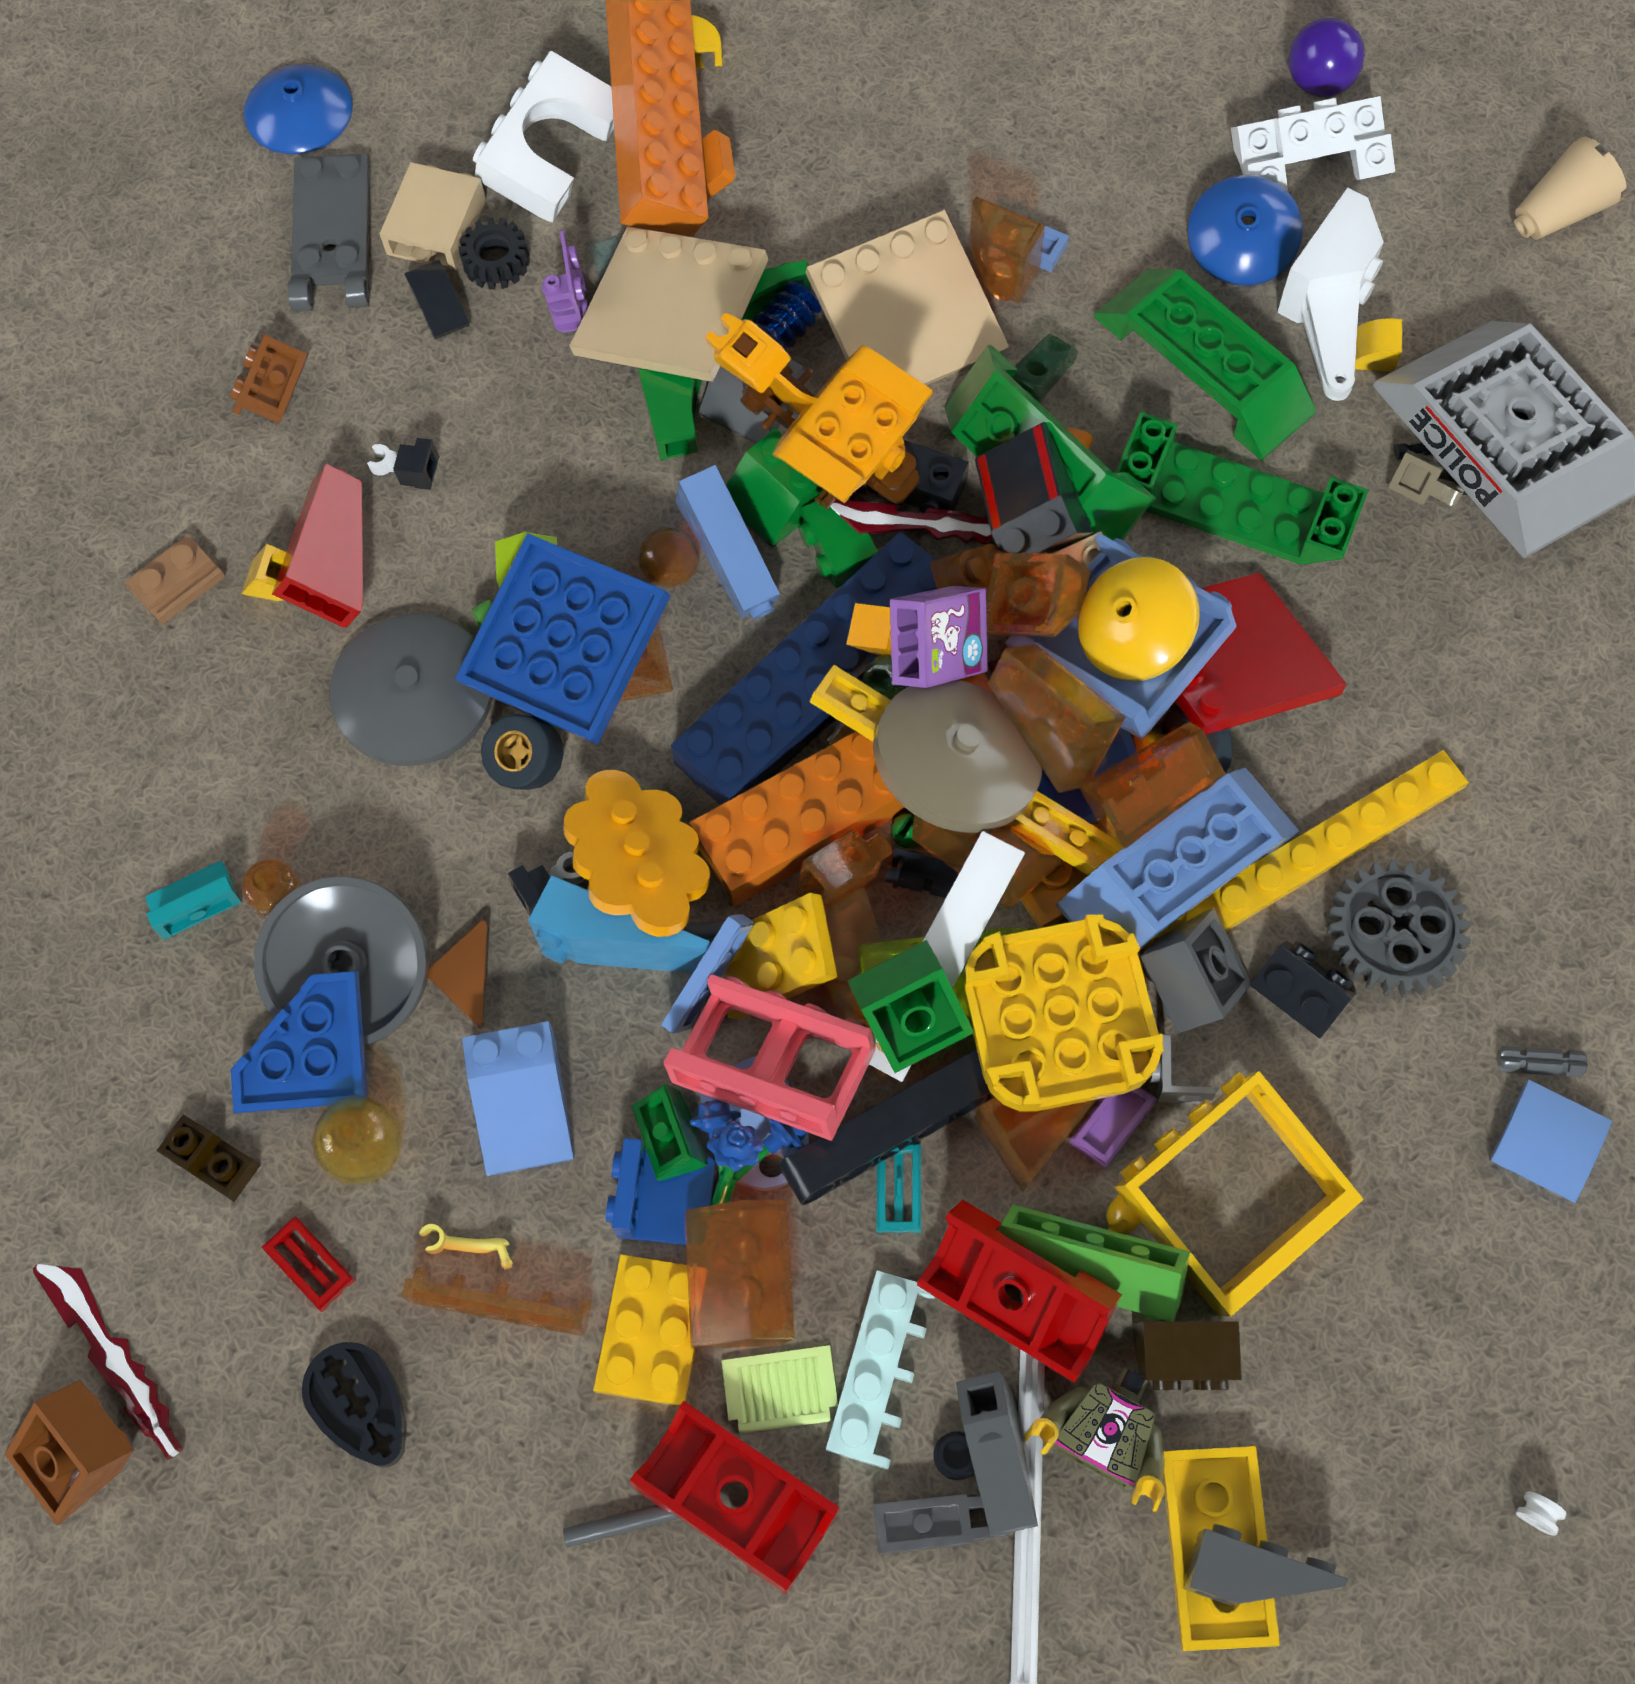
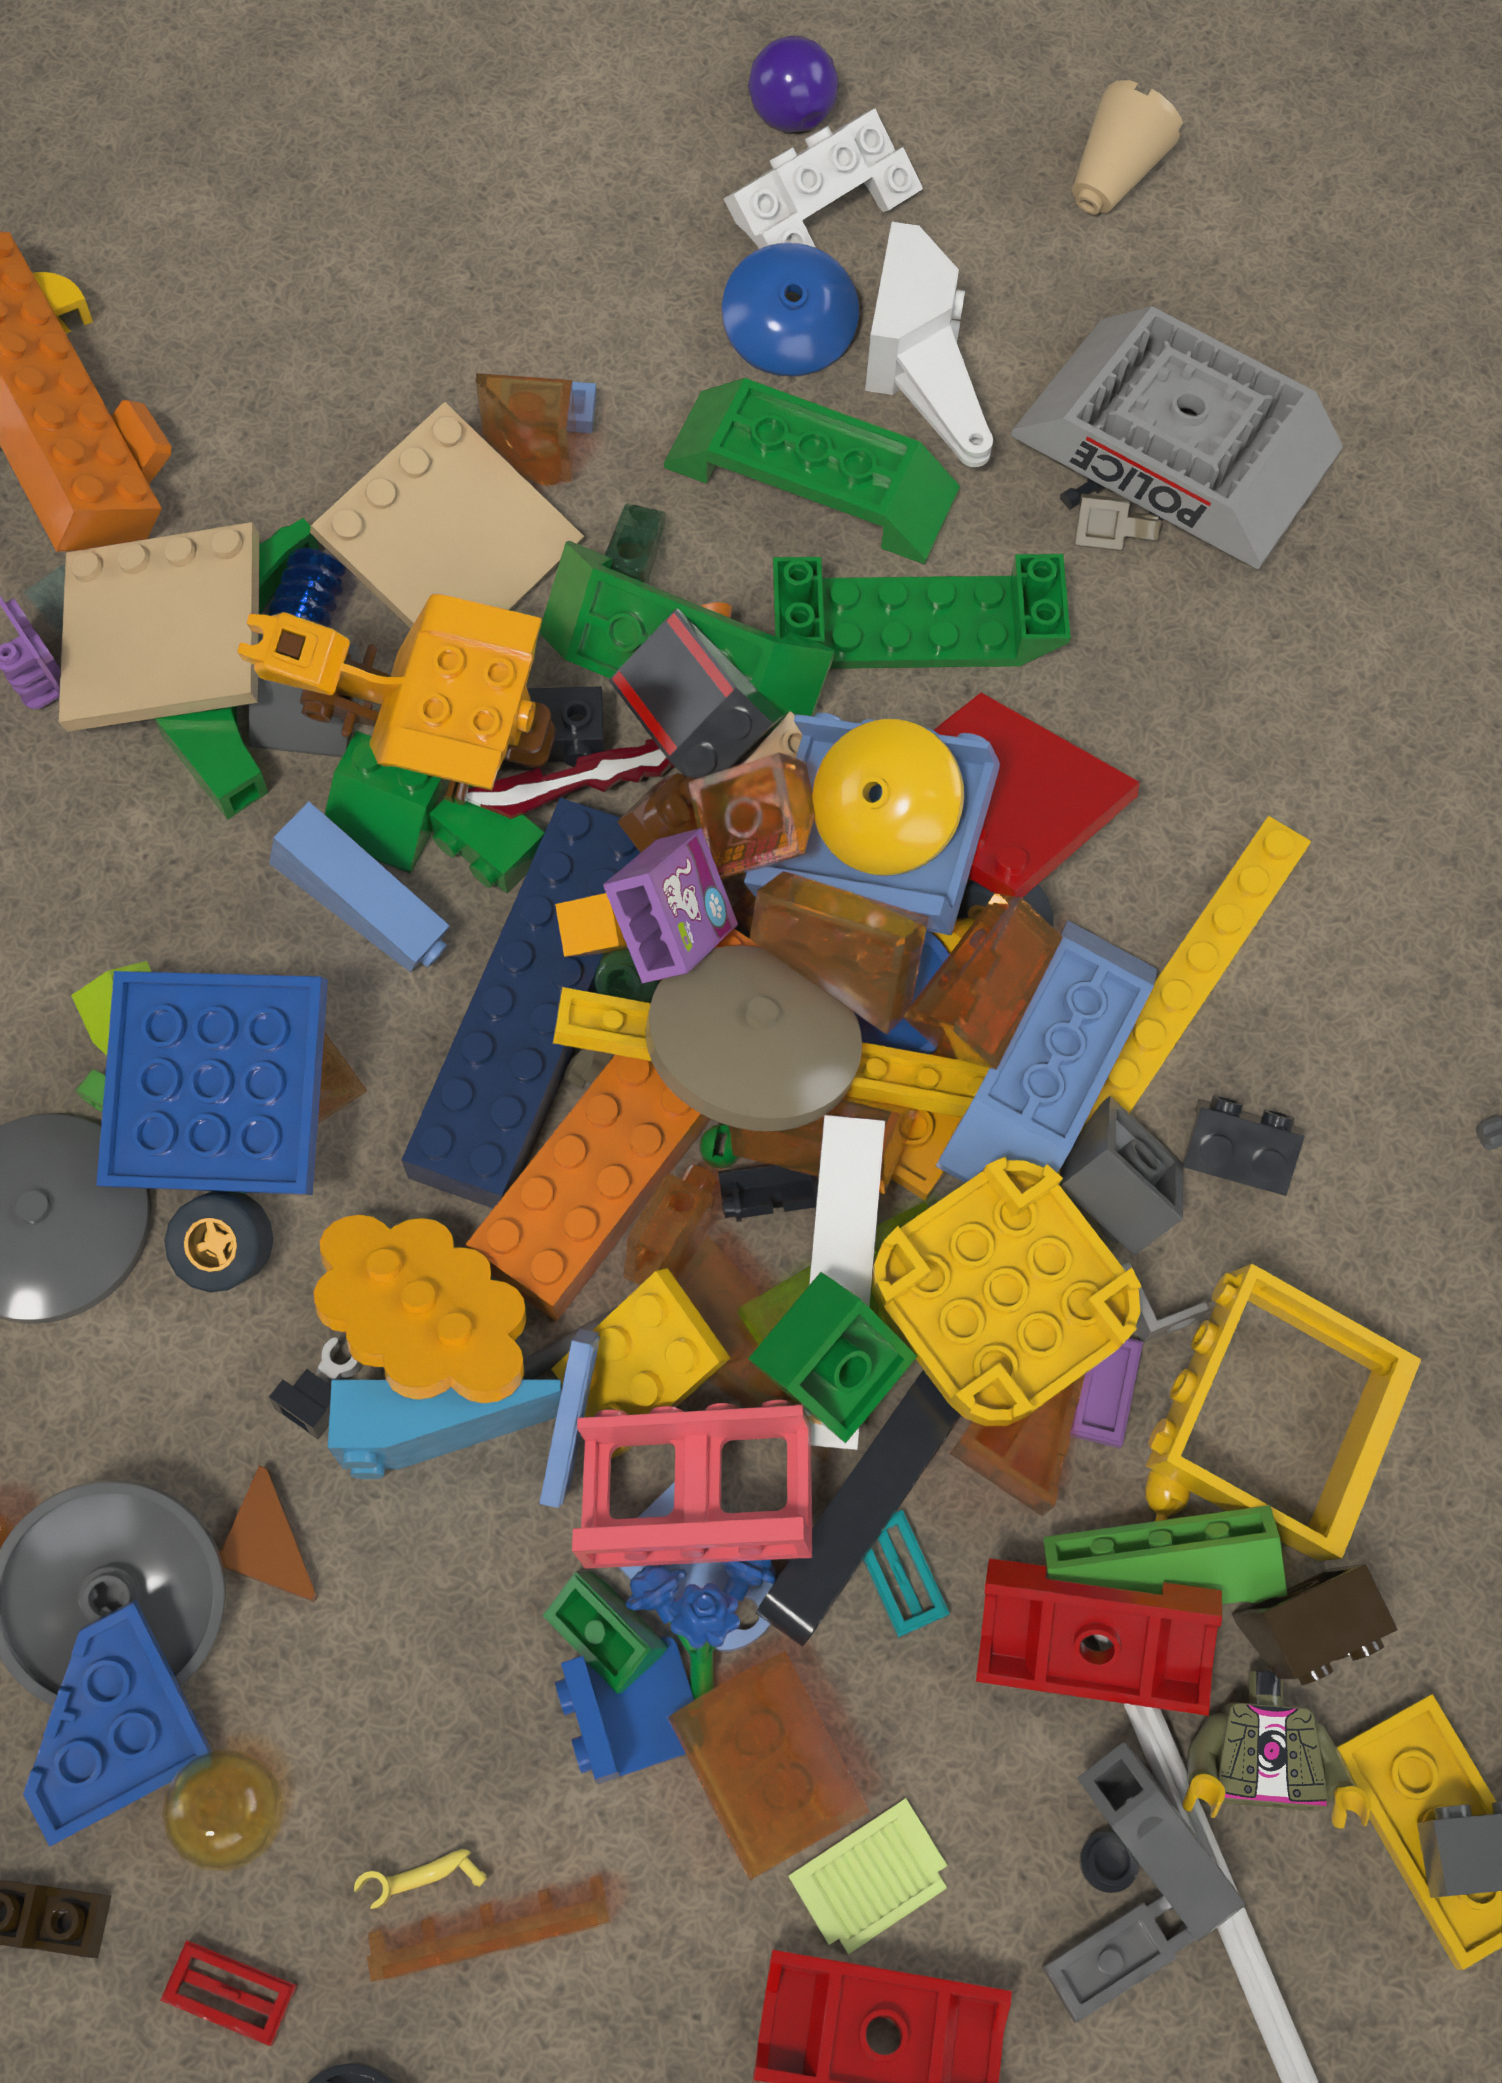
camera: 30 degrees left, 0 degrees up
medium blue slope [462,1021,574,1176] -> none
yellow plate [593,1254,710,1406] -> none
clear orange hair [638,527,699,588] -> none
light aqua hinge [826,1270,935,1470] -> none
dark grey gear [1327,859,1471,998] -> none
yellow brick [1355,318,1402,372] -> none

